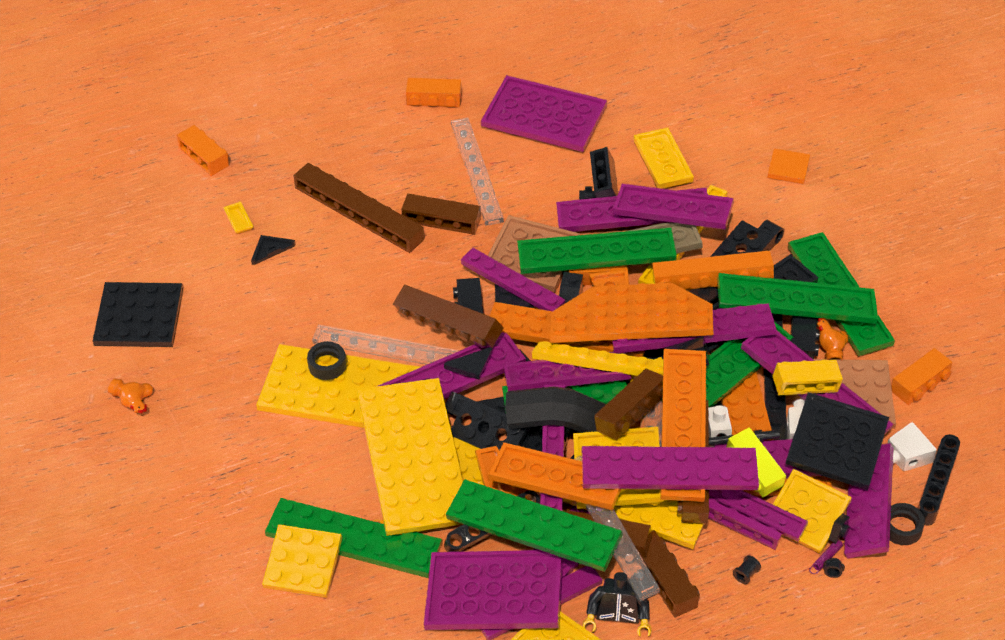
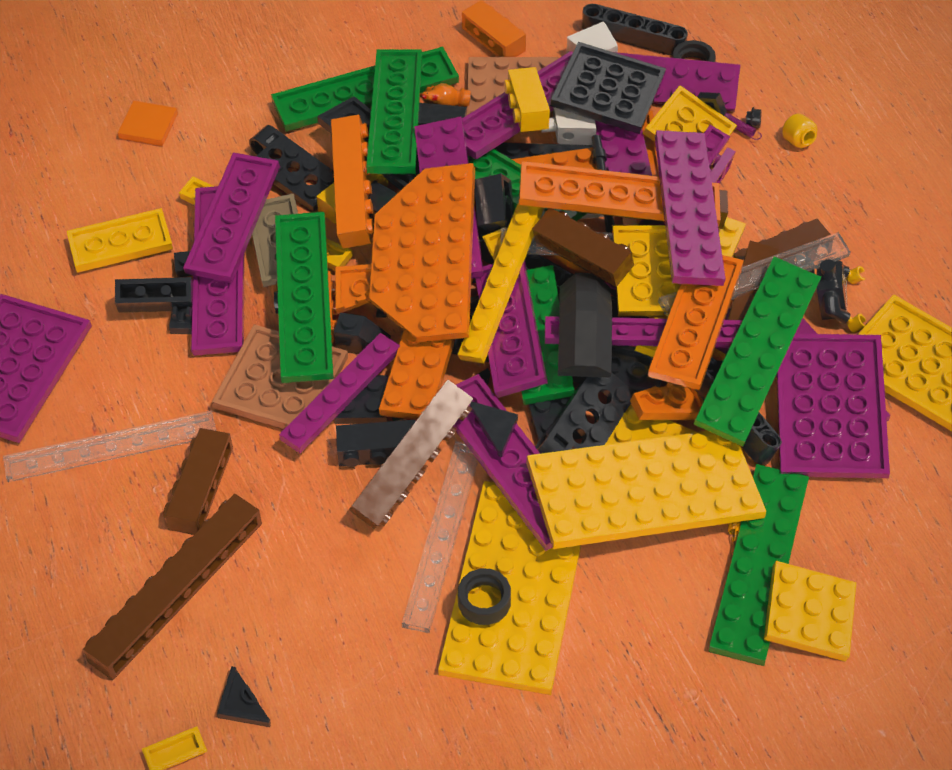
camera: 90 degrees left, 5 degrees up
neon yellow brick [727,427,786,498] -> none
black bush [733,555,761,584] -> none
none -> yellow head [782,113,818,148]

